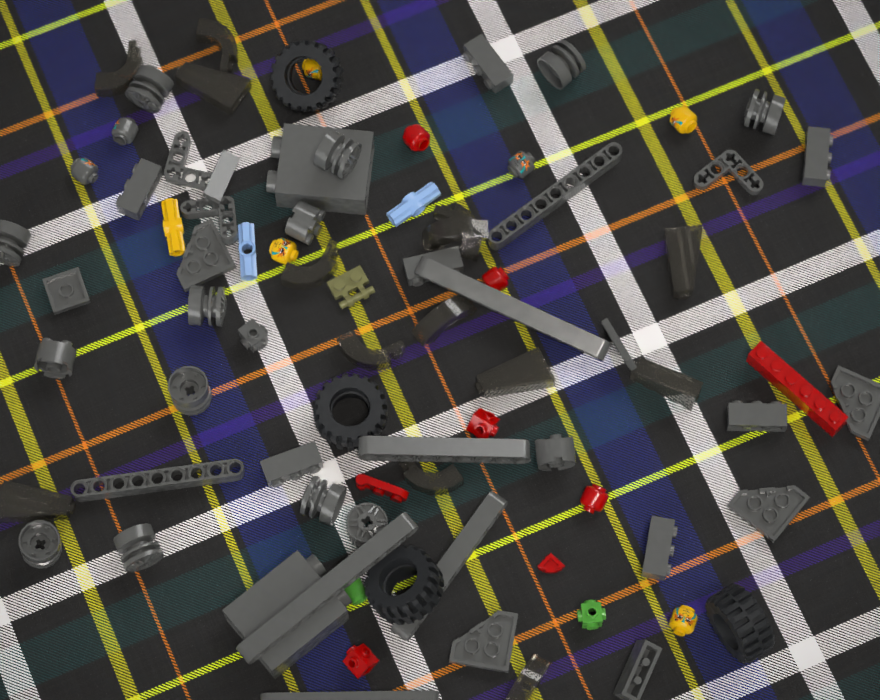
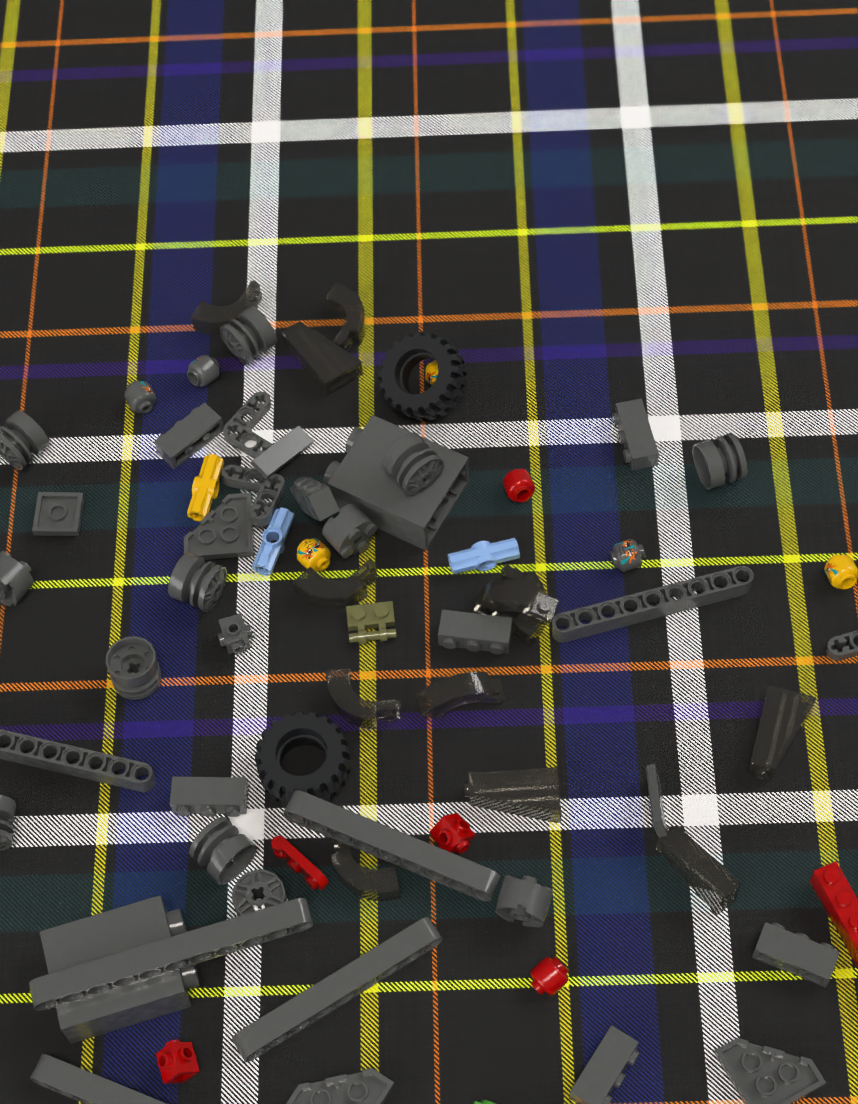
camera: 25 degrees right, 10 degrees down
bright green brick [345,578,368,605] -> none
black tyre [364,545,444,625] -> none
beam [414,256,611,361] -> none
red head [481,266,510,291] -> none
red tile [537,553,565,573] -> none
none -> dark grey brick [289,476,340,521]

